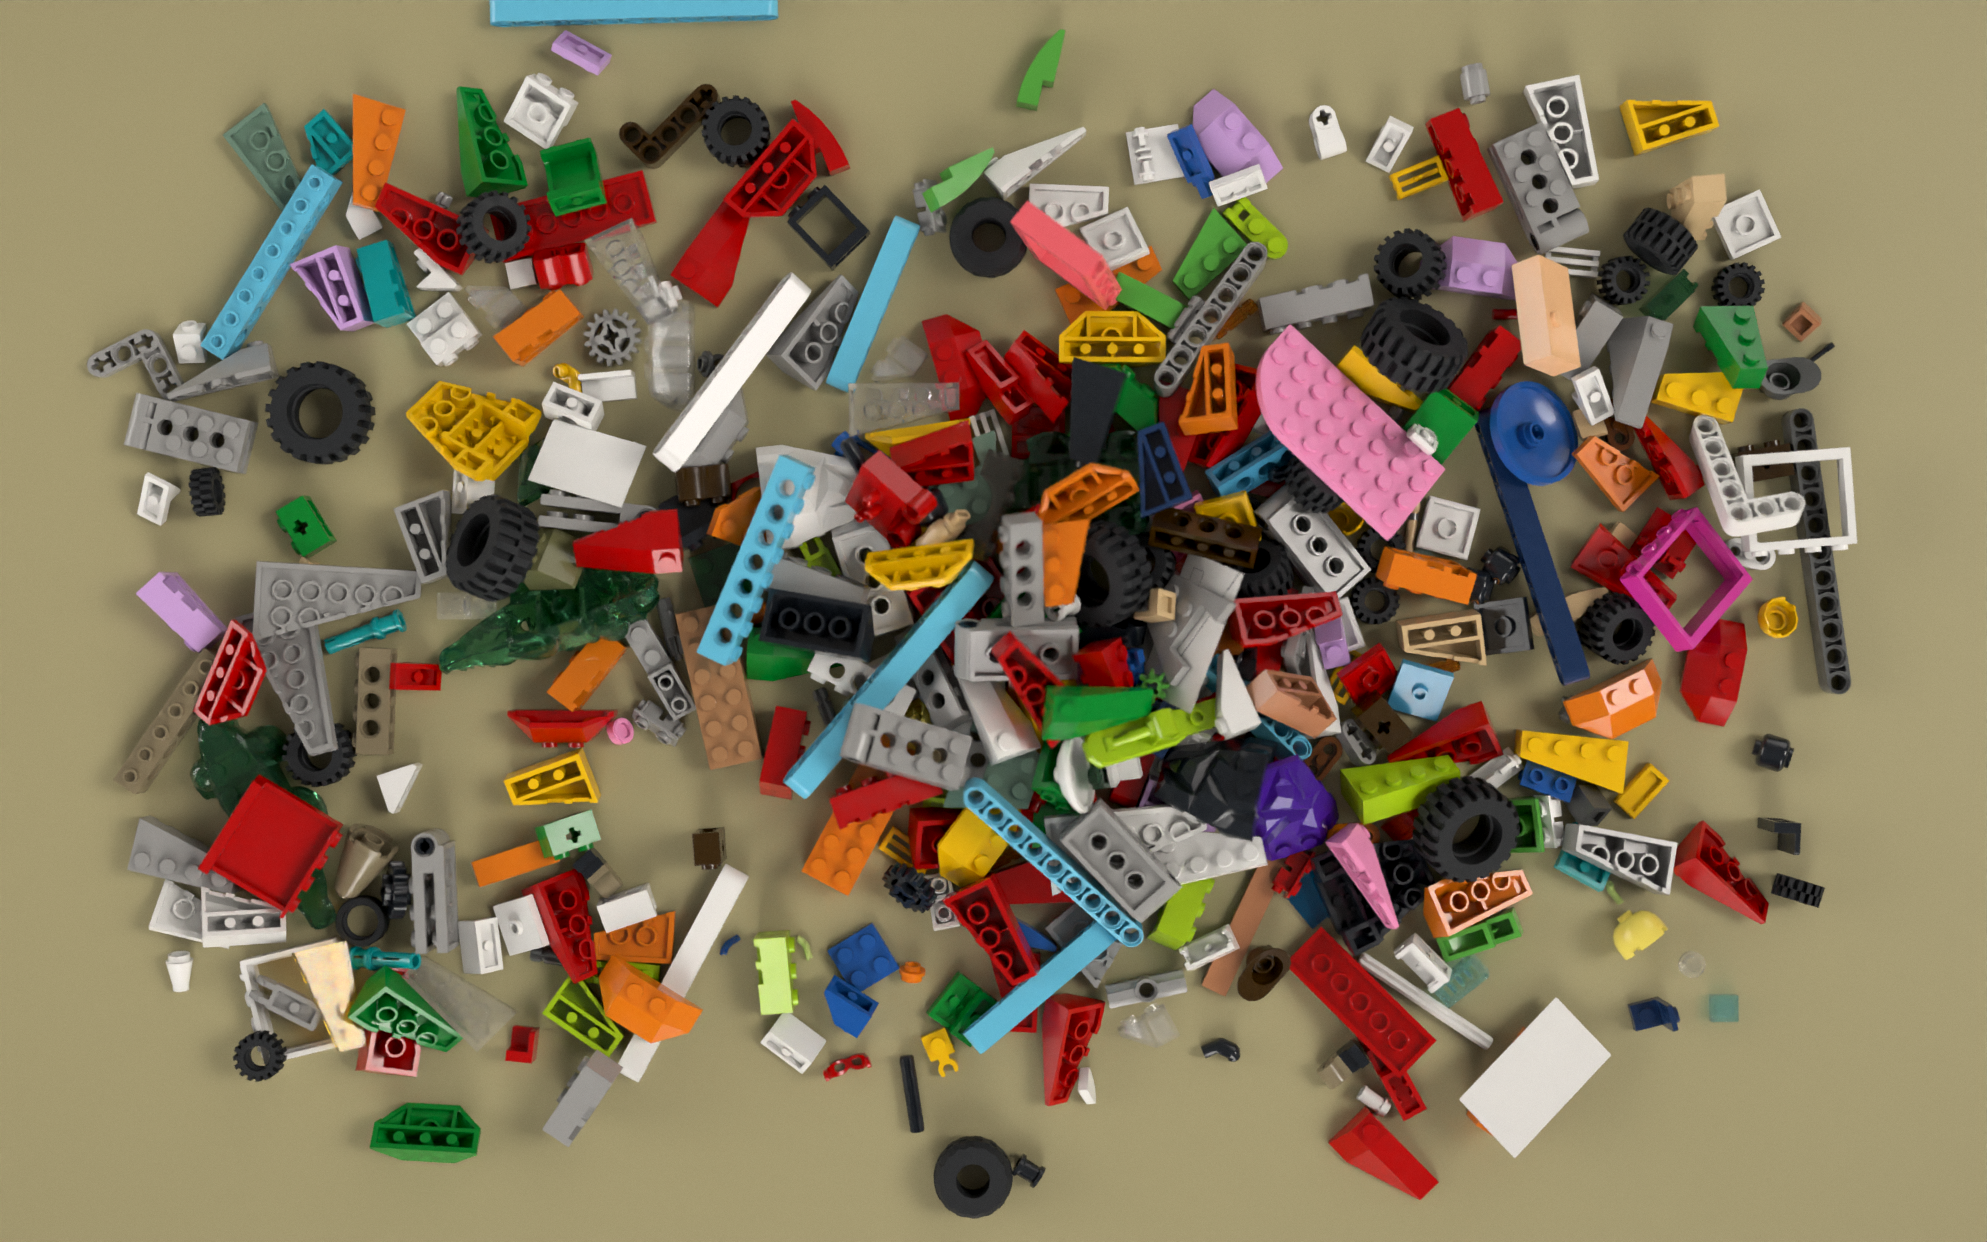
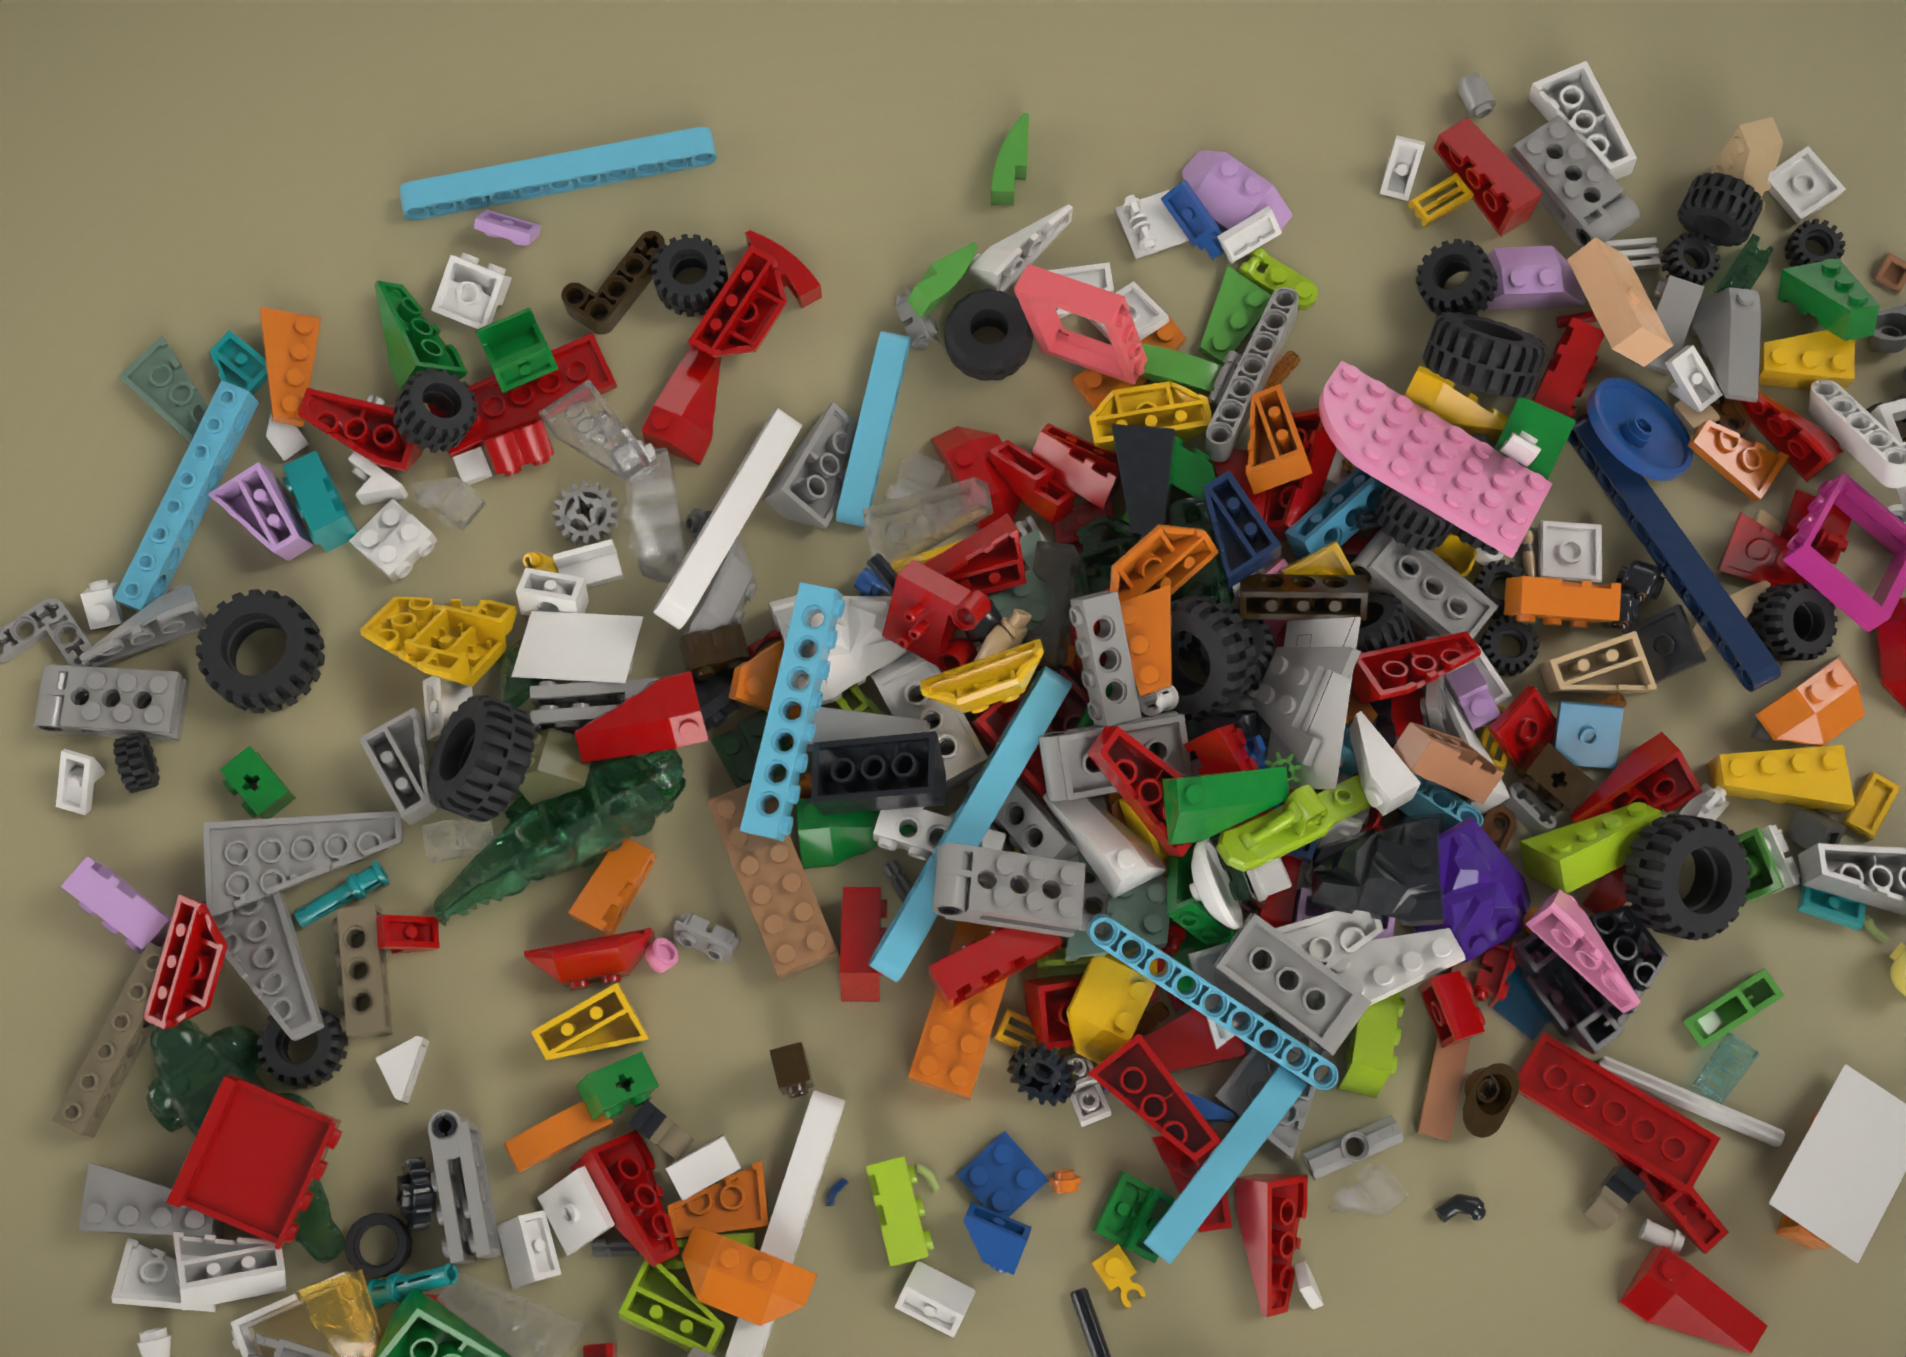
camera: 10 degrees left, 15 degrees down
dark tan cone [333,824,399,899] -> none
orange wedge [493,289,584,367] -> none
light grey slope [621,615,696,721] -> none
dark grey piece [655,597,684,661] -> none
black window [787,185,871,271] -> none
red cap [823,1053,872,1082] -> none
tan panel [1134,588,1176,623] -> none
white hinge [1179,924,1240,971] -> none
light grey wedge [1257,273,1374,335] -> none
white piece [1309,105,1347,160] -> none
white hinge [1394,932,1452,993] -> none
orange wedge [1423,870,1533,938] -> none
blue hinge [1518,760,1577,803] -> none
yellow wedge [1619,100,1719,156] -> none
none -> red slope [1418,970,1486,1048]

